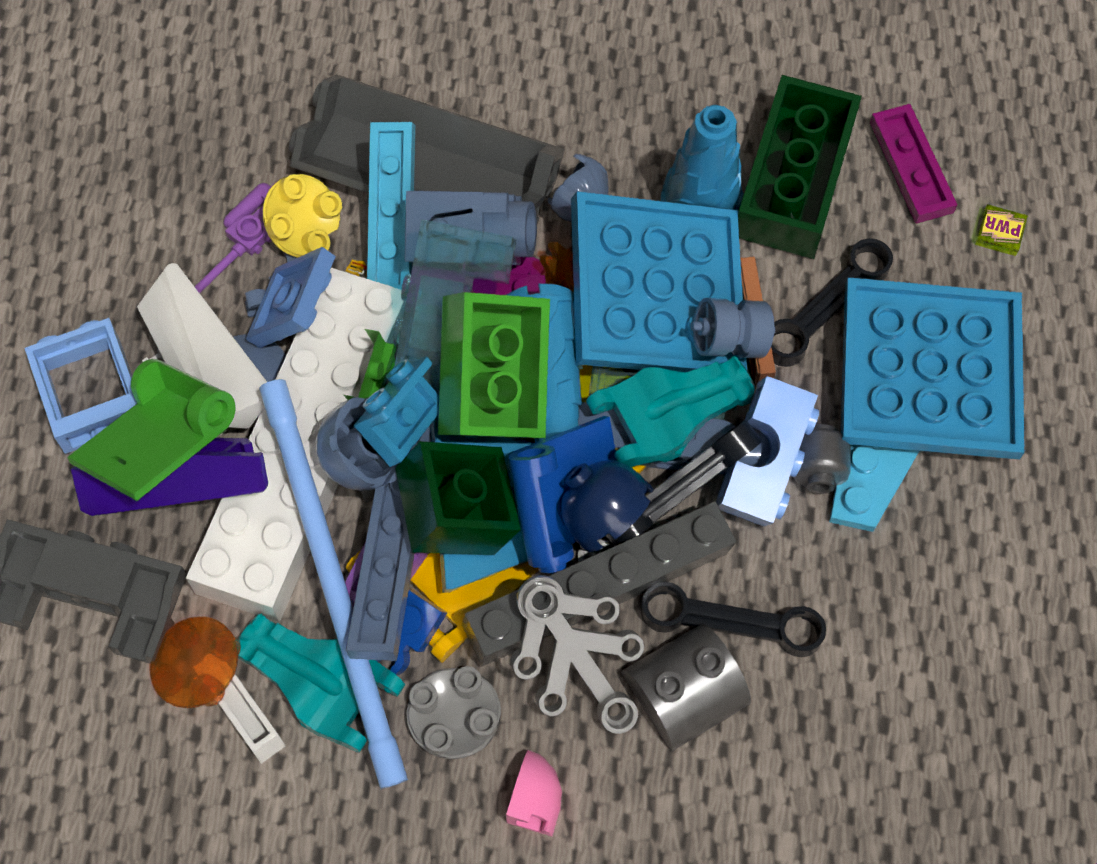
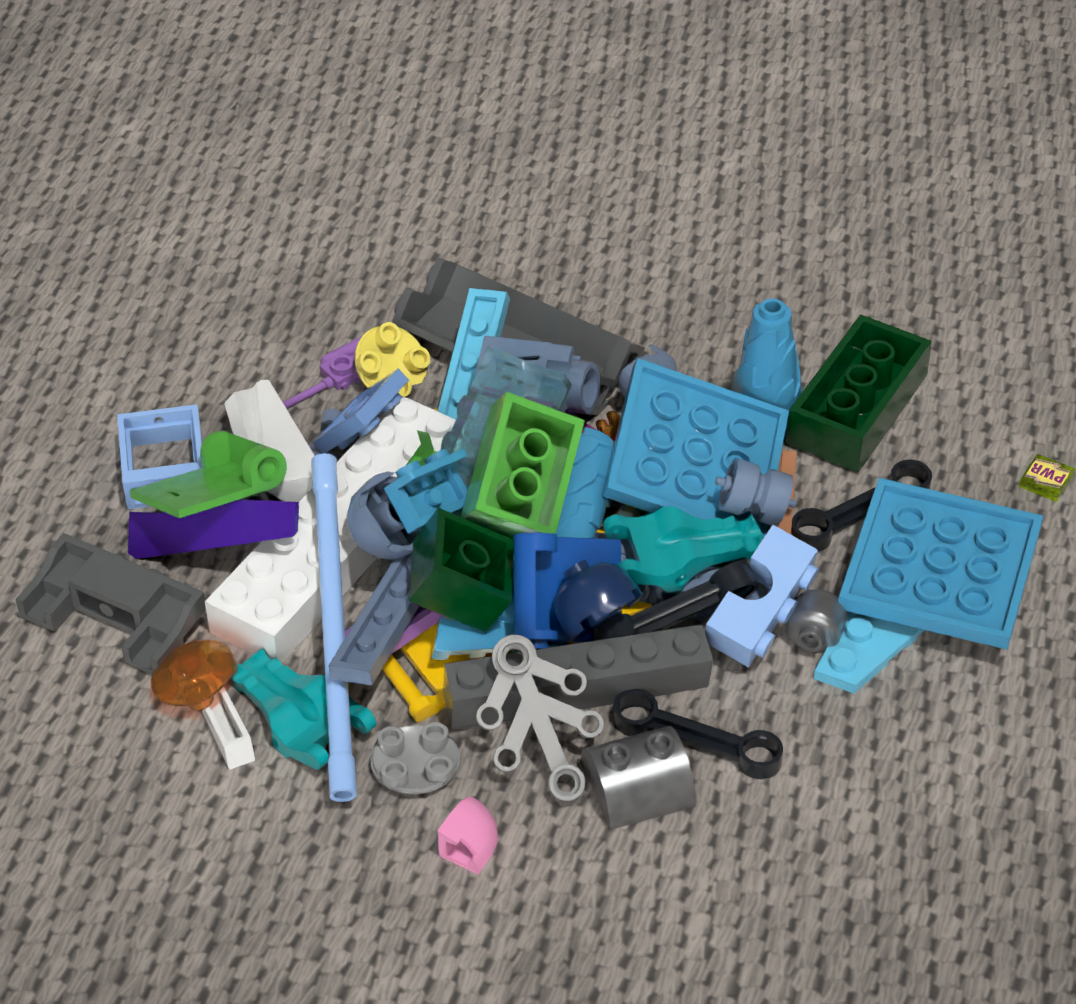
camera: 15 degrees right, 20 degrees down
blue plate [376,588,447,675] -> none
magenta plate [870,104,958,224] -> none

